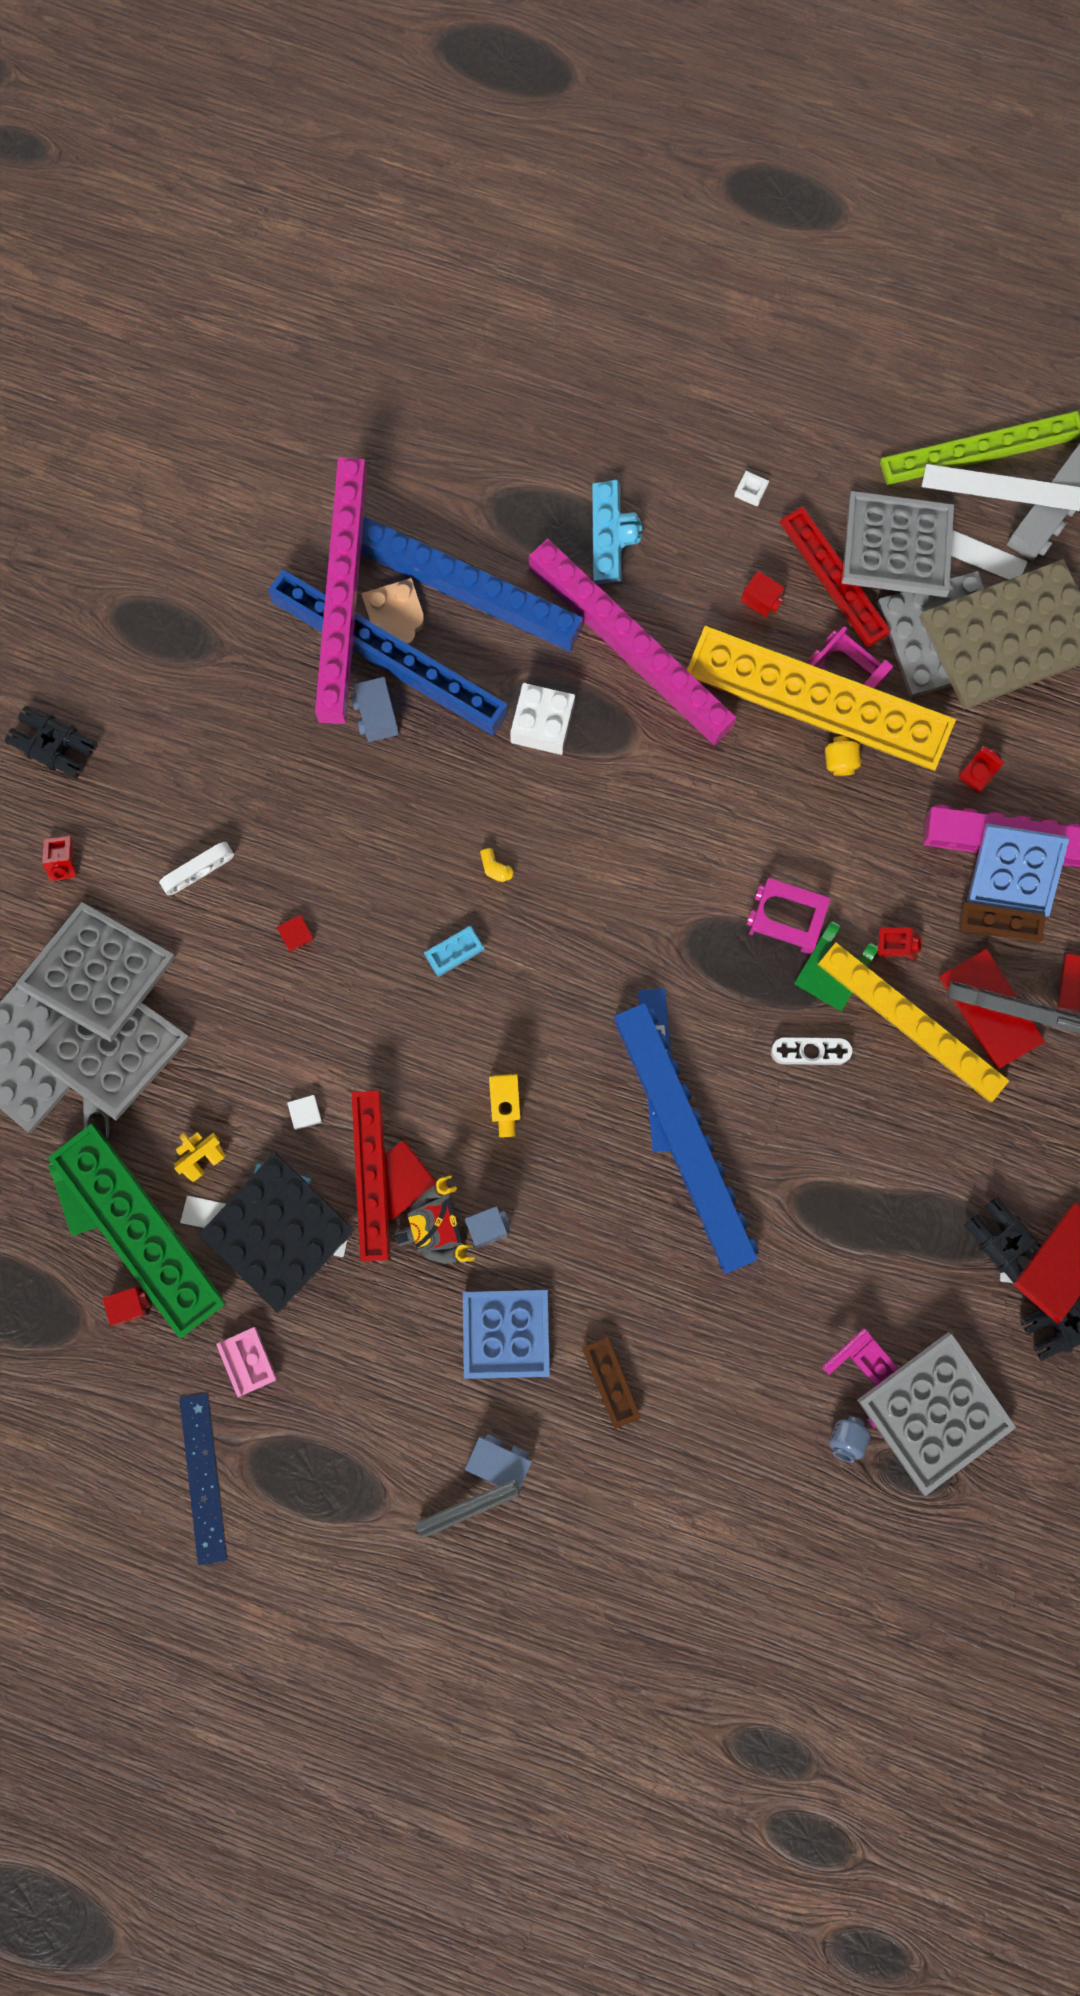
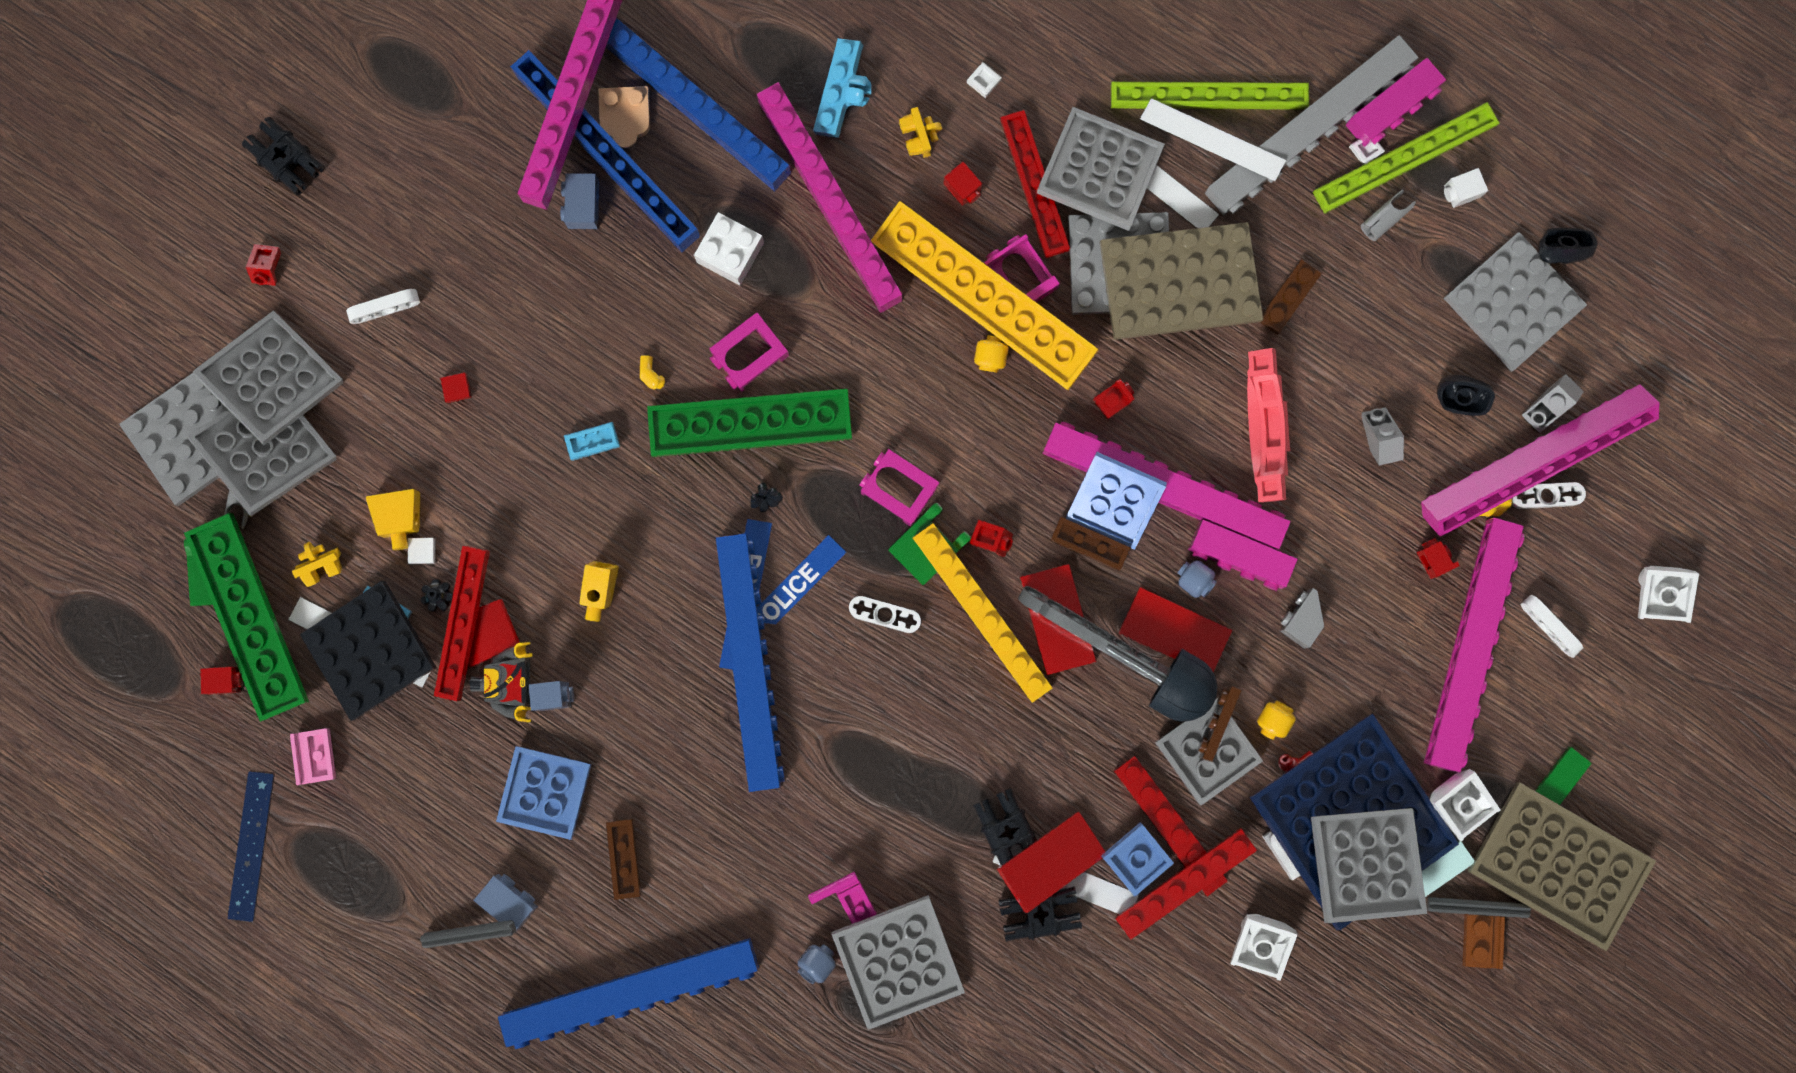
camera: 15 degrees right, 5 degrees up
none -> yellow torso [366,489,420,550]
none -> black plant [421,579,453,612]
none -> blue brick [498,938,759,1049]
none -> green plate [647,389,852,457]
none -> dark pink panel [709,313,789,392]
none -> black plant [750,483,783,512]
none -> blue sticker [757,535,846,625]
none -> yellow hips [899,107,942,158]

